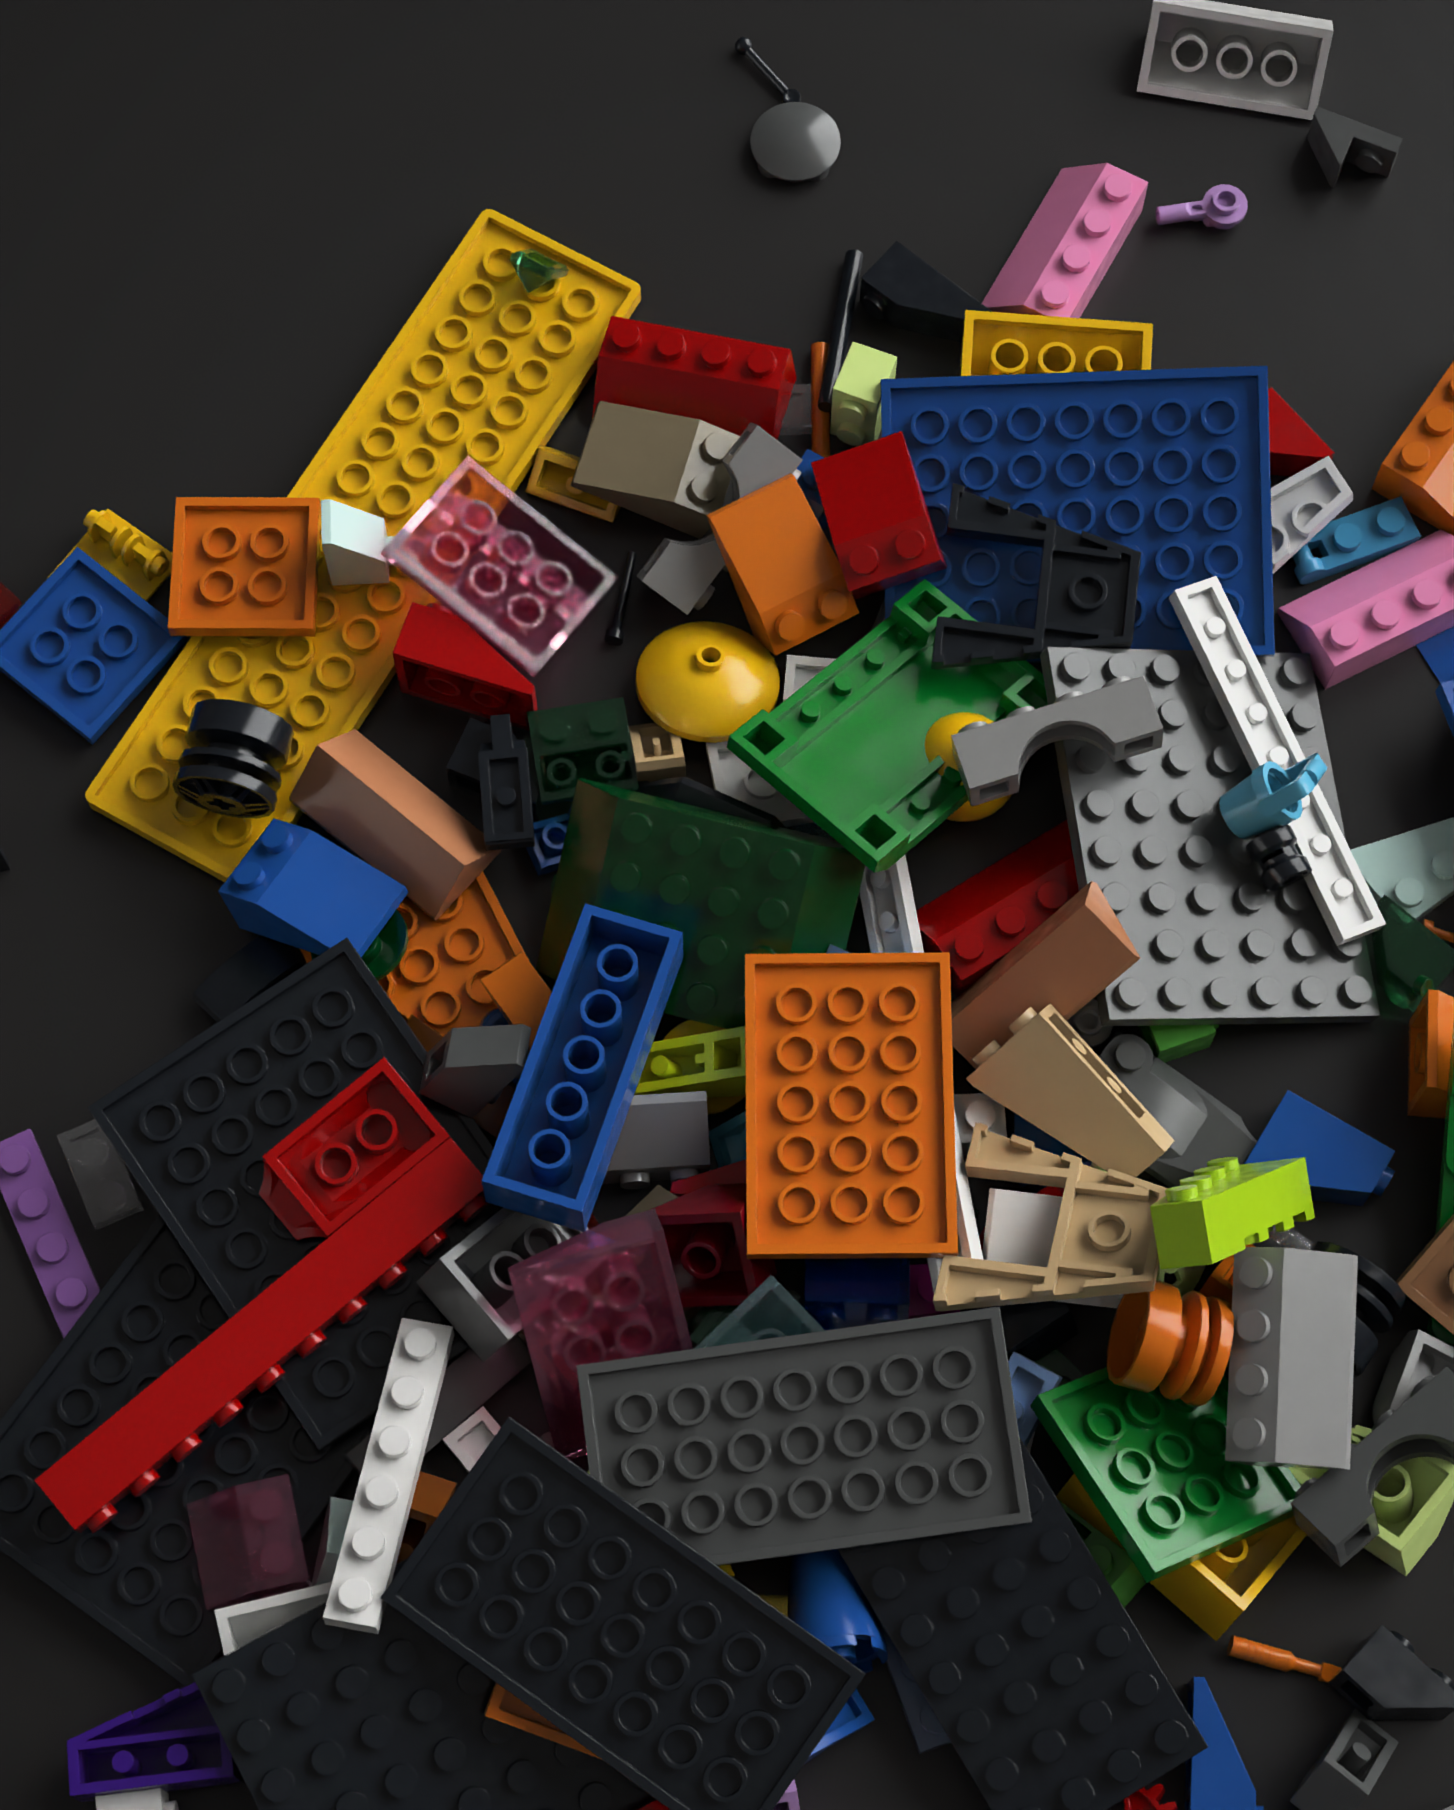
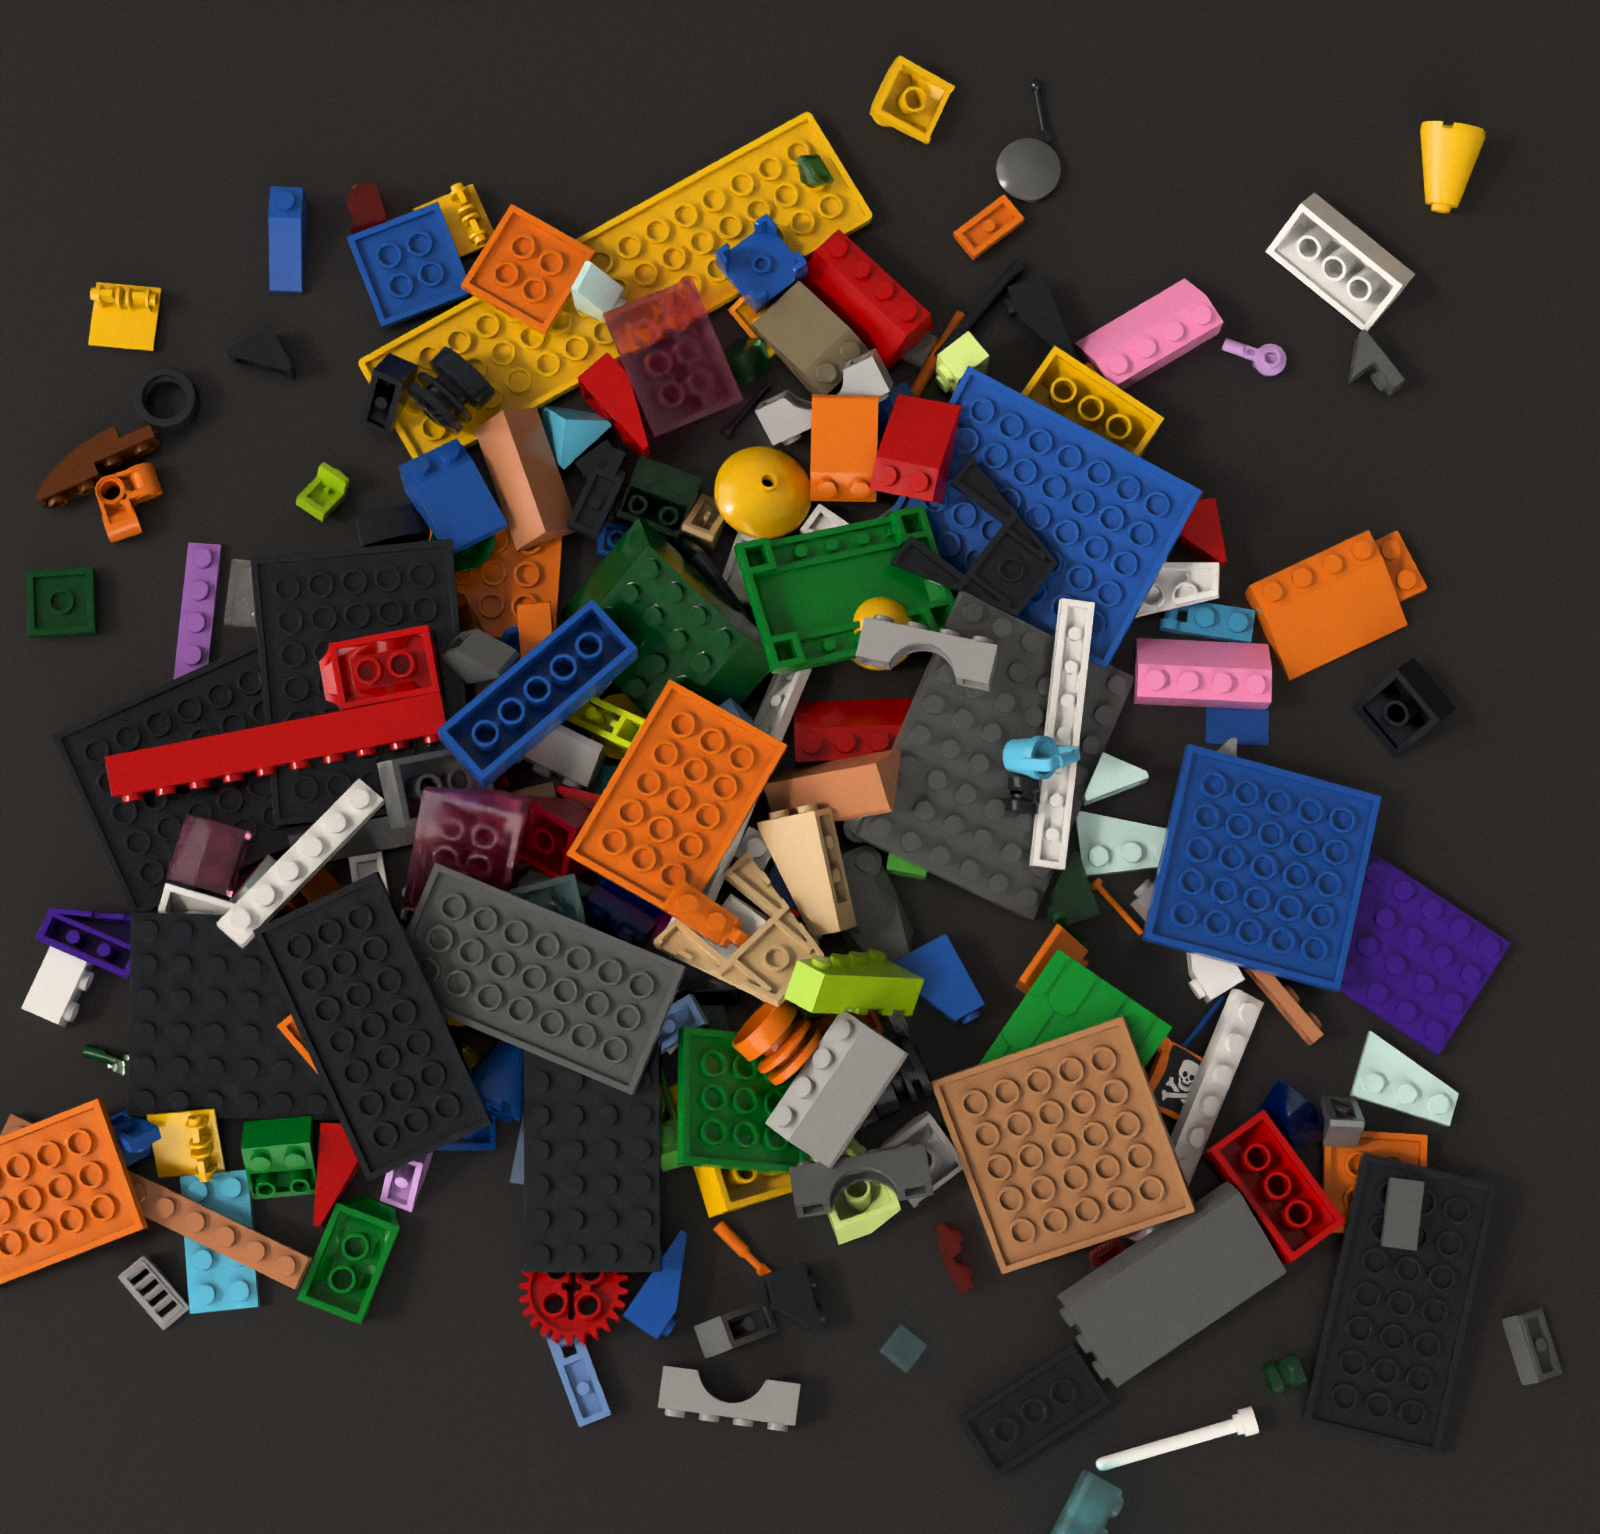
camera: 30 degrees right, 10 degrees up
none -> lime bracket [296,462,349,522]
none -> black slope [359,353,419,437]
none -> medium azure slope [541,405,612,469]
none -> orange hinge [661,879,750,949]
none -> blue panel [715,213,808,314]
none -> clear green panel [716,337,771,385]
none -> yellow slope [870,55,955,144]
none -> orange plate [953,194,1025,261]
none -> light aqua slope [1083,752,1149,806]

